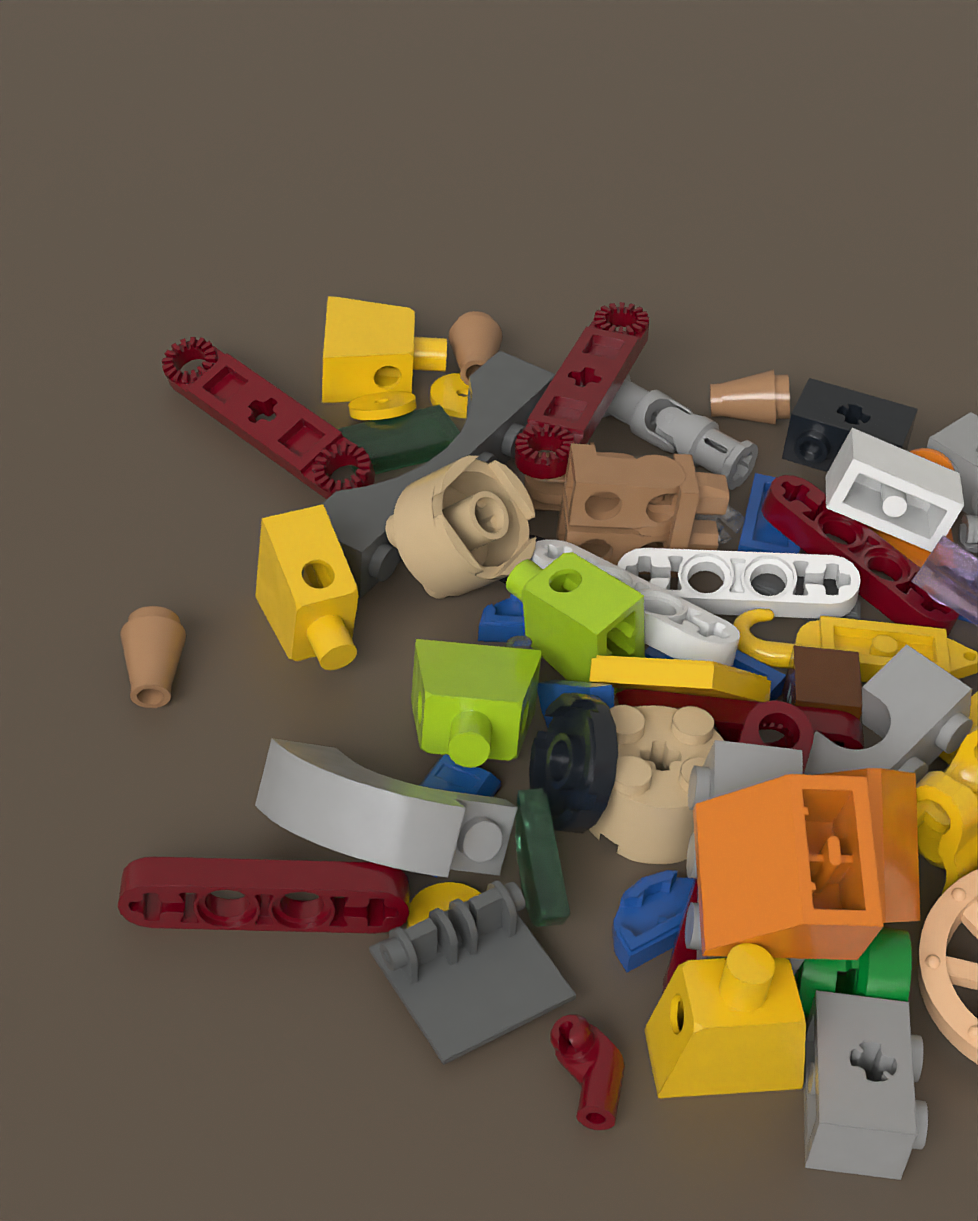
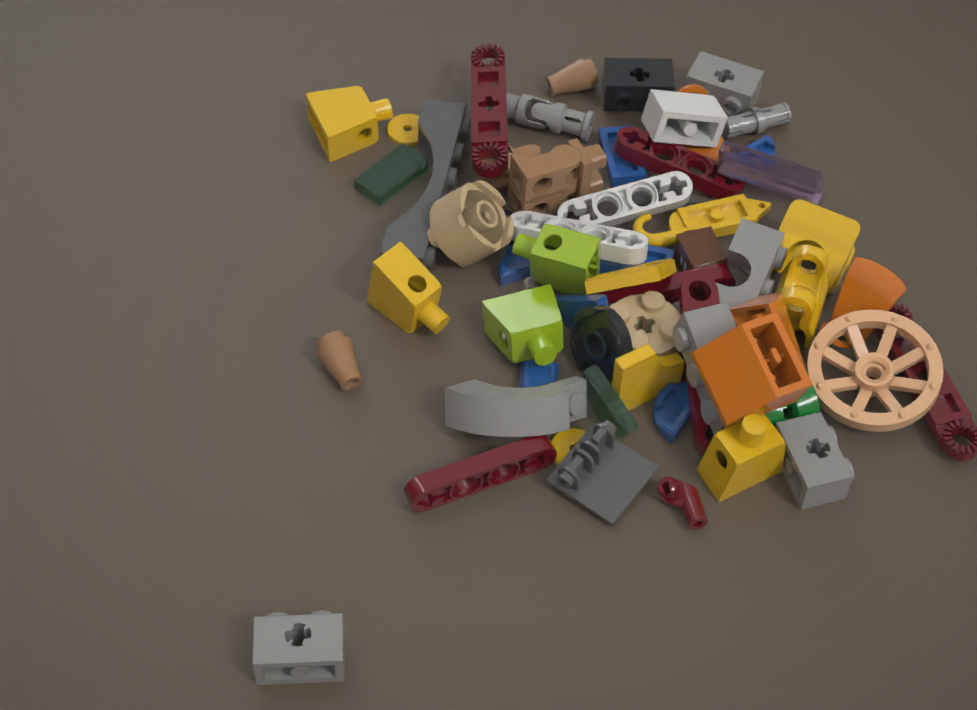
camera: 20 degrees left, 10 degrees up
dark red piece [162,337,375,499] -> none
yellow wheel [348,391,417,420] -> none
medium nougat cone [448,311,503,386] -> none
none -> yellow tile [609,344,685,417]

